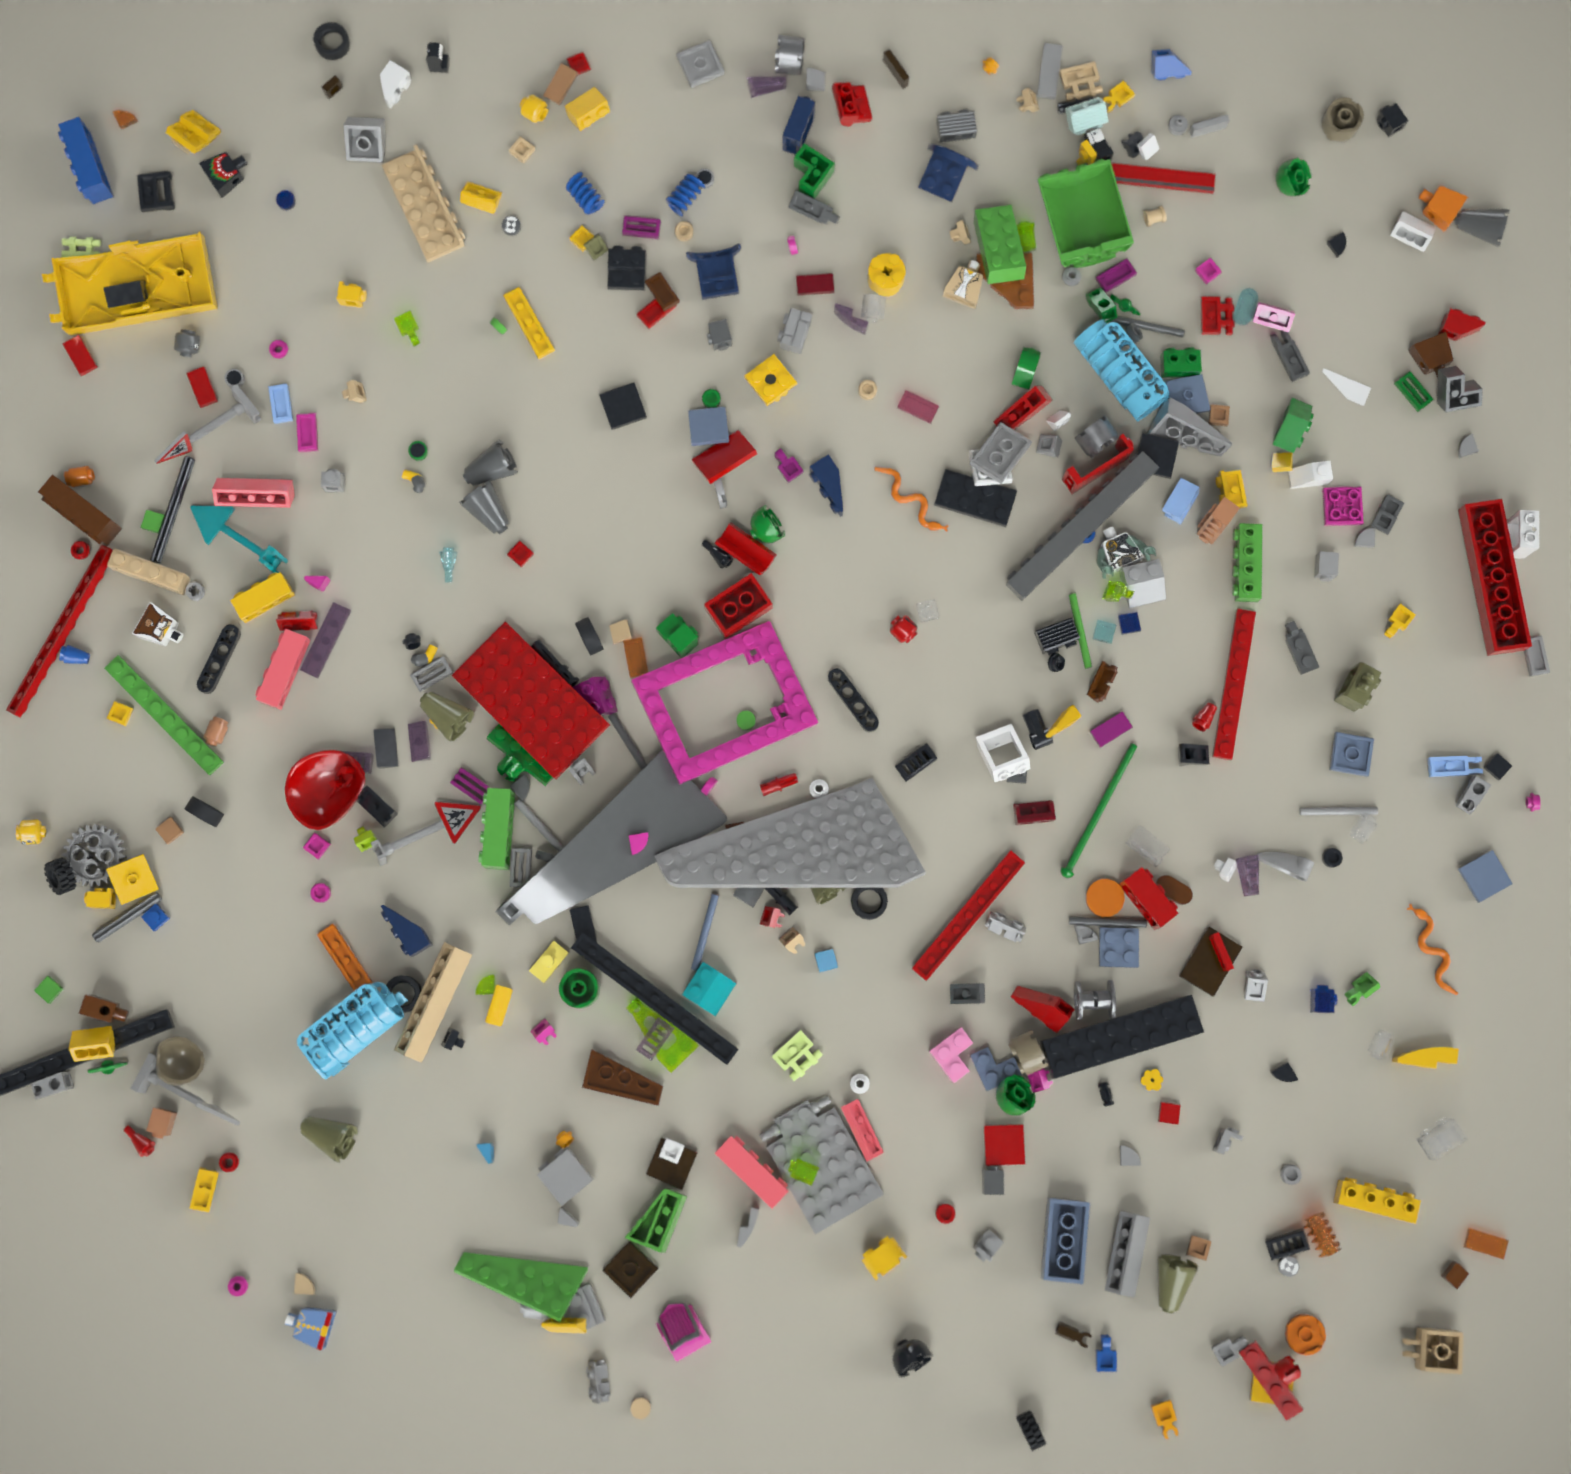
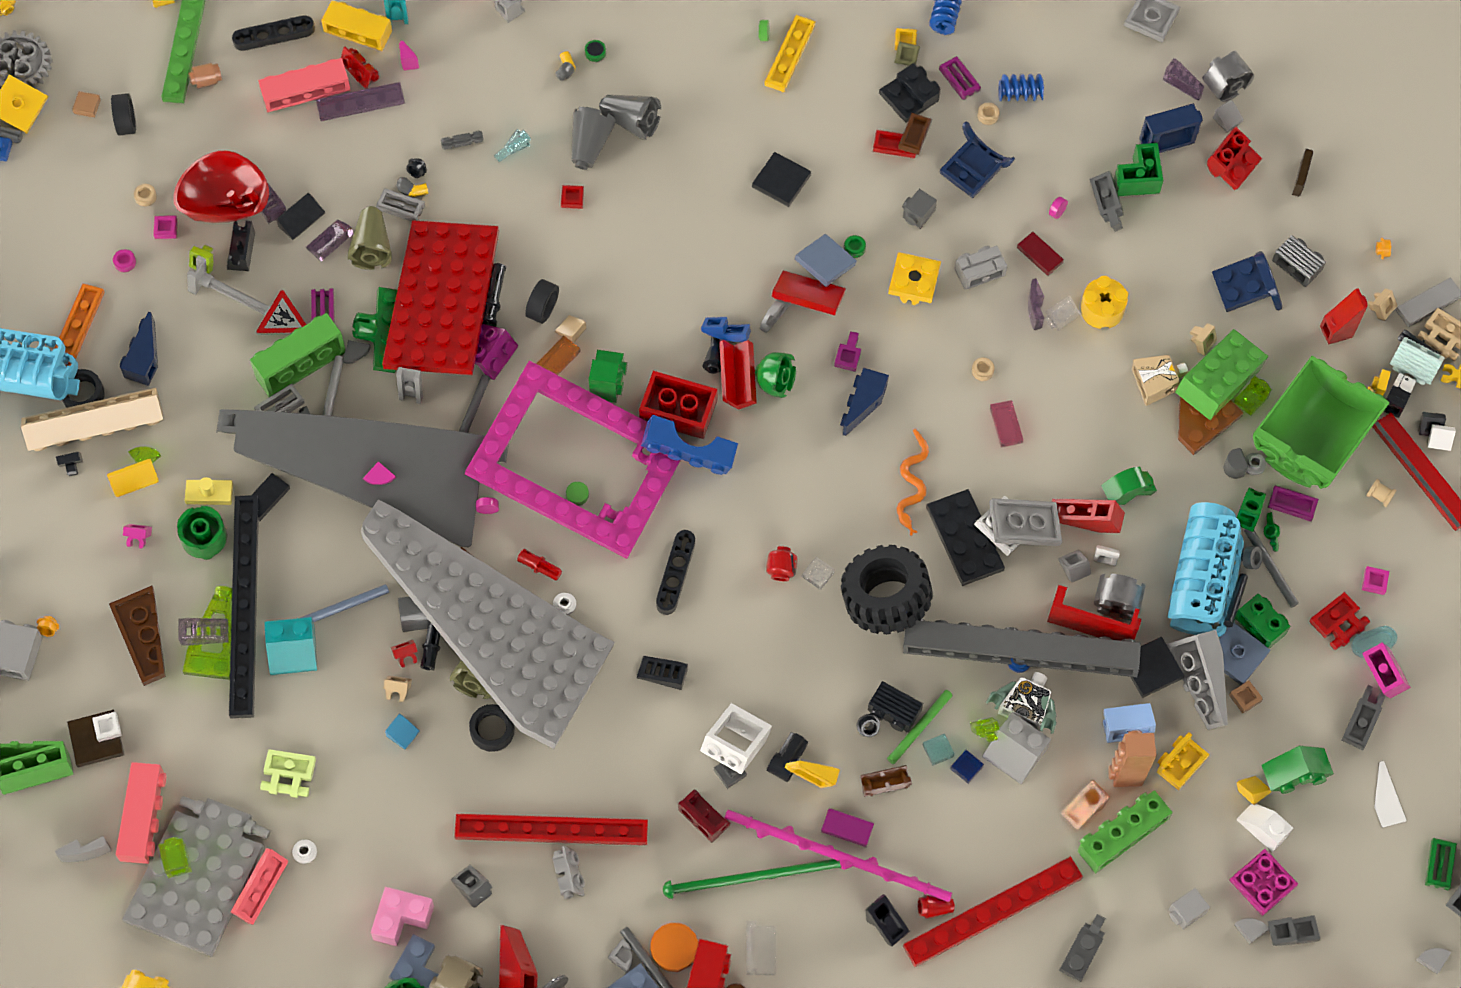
camera: 50 degrees right, 15 degrees down
black tile [696,169,714,189] -> none
none -> tan tile [134,184,157,207]
none -> dark grey axle [441,131,484,150]
none -> blue arch [641,415,738,475]
none -> blue slope [701,317,751,342]
none -> dark pink plant [725,810,953,902]
none -> black tyre [840,544,933,635]
none -> clear orange slope [1061,780,1110,830]
none -> dark grey brick [1223,448,1248,479]
none -> black bar [1224,573,1248,628]
none -> red slope [1320,288,1368,345]

